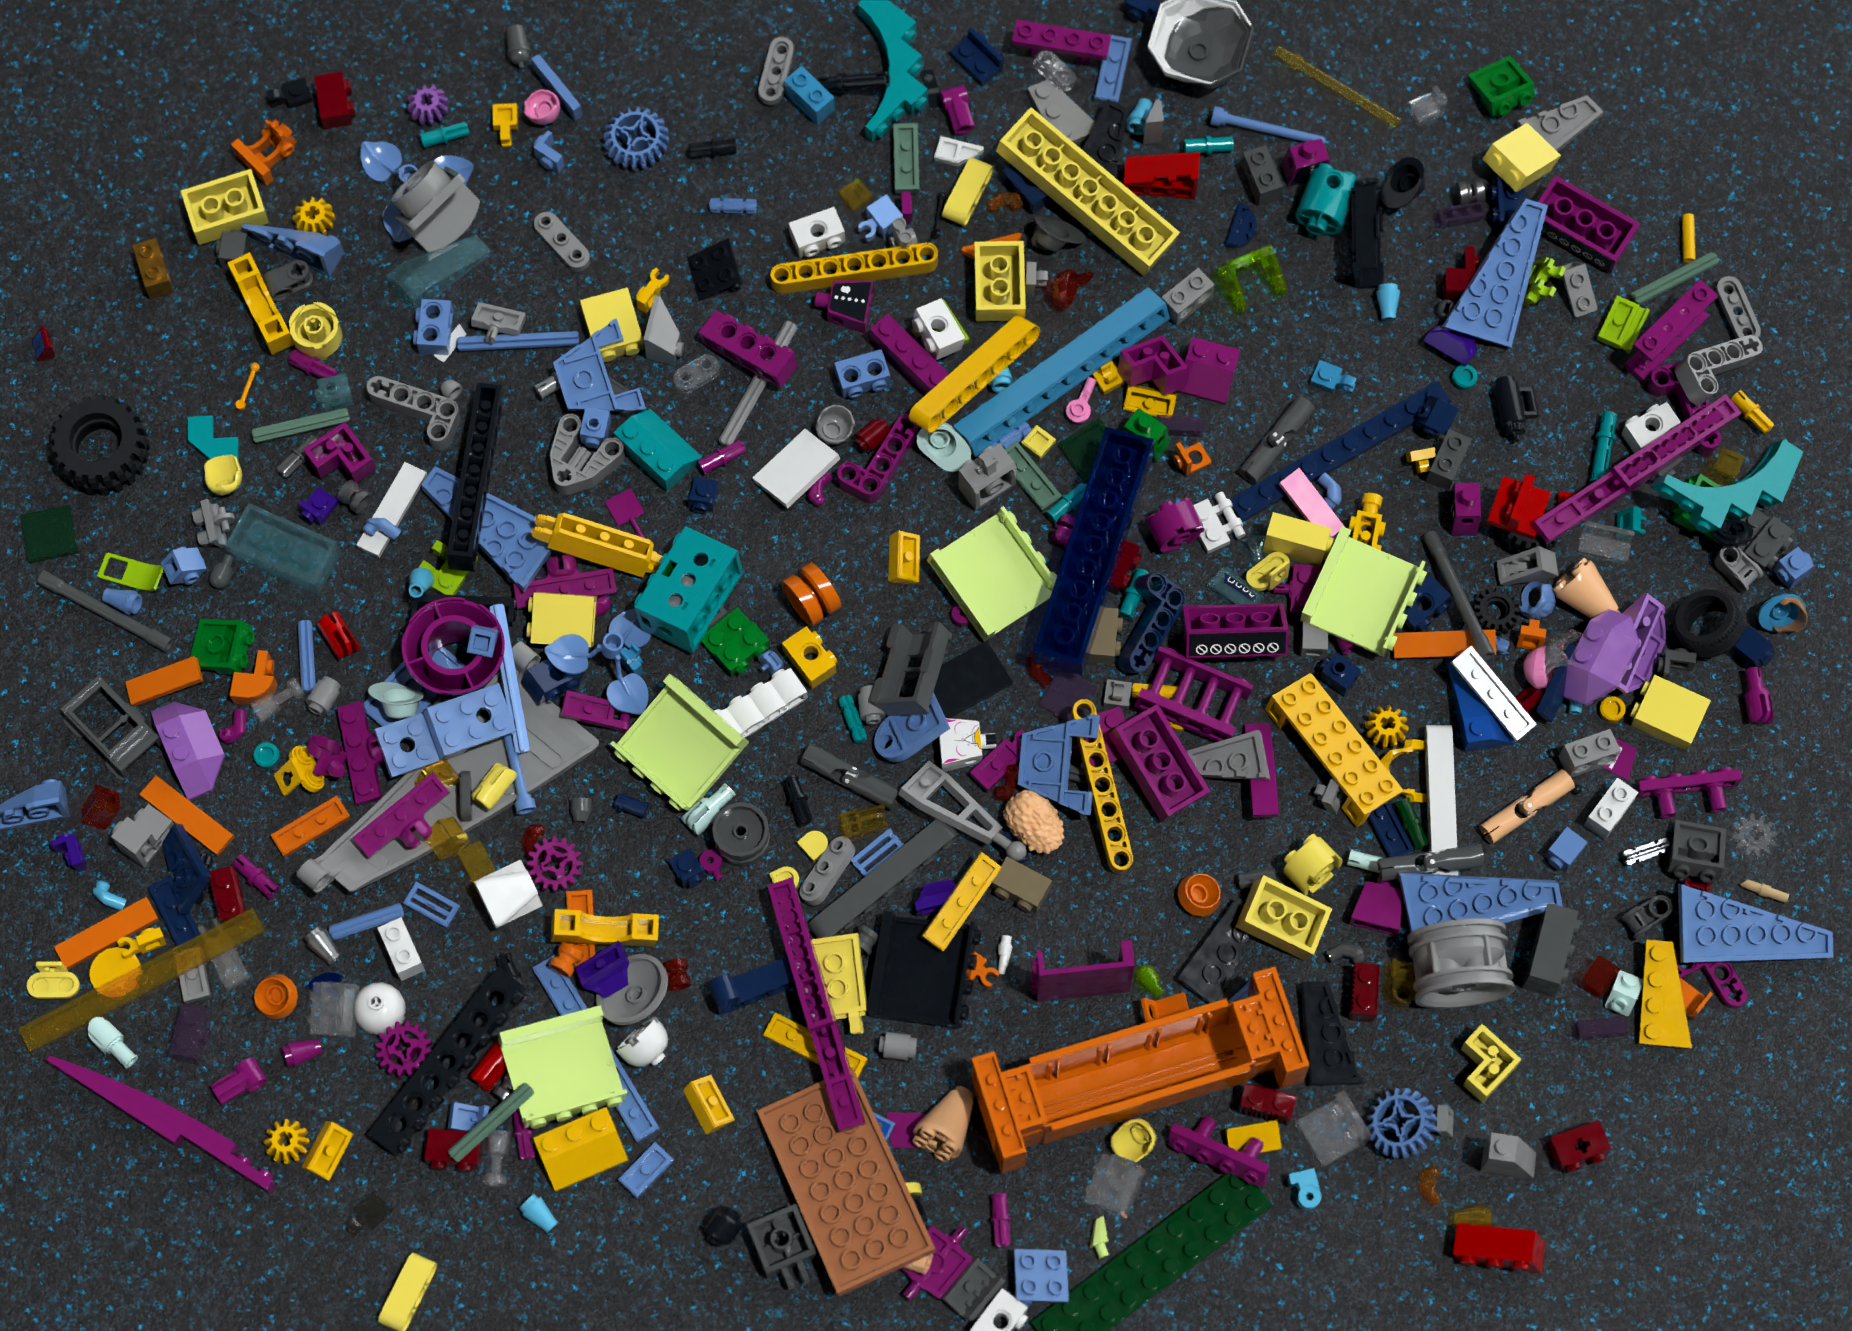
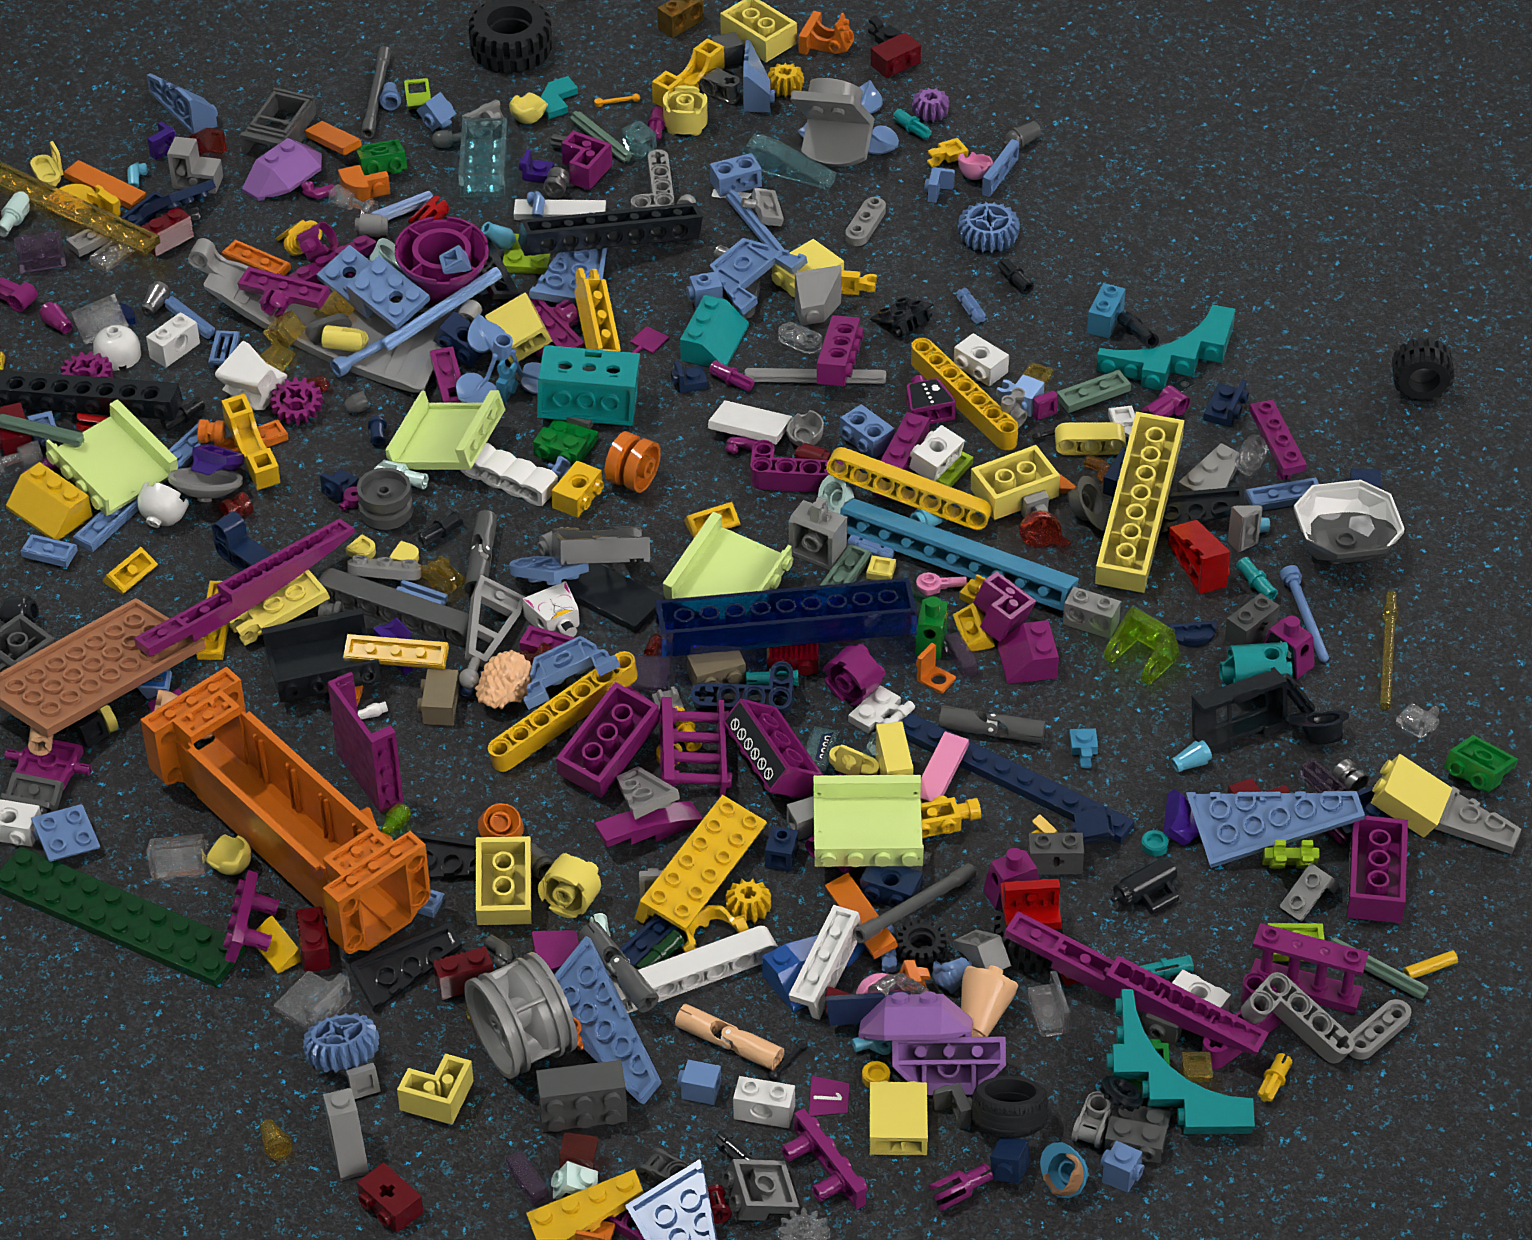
camera: 65 degrees right, 25 degrees down
clear green tile [20,505,79,563] -> none
orange tile [139,775,235,857] -> none
magenta pin [232,854,280,900] -> none
teal tile [253,742,280,769] -> none
orange hat [254,974,298,1020] -> none
light grey connector [550,414,625,495] -> none
light grey plate [759,37,794,105] -> none
teal axle [839,695,867,743] -> none
light grey brick [879,1032,917,1061] -> none
magenta axle [990,1193,1011,1247] -> none
yellowish green bar [1090,1216,1109,1259] -> none
medium azure leg [1287,1168,1321,1211] -> none
medium blue arm [1317,472,1341,509] -> none
clear orange arm [1419,1166,1443,1207] -> none
red wedge [1453,1223,1545,1274] -> none
light grey brick [1558,729,1621,778] -> none
teal tile [1616,506,1646,538] -> none

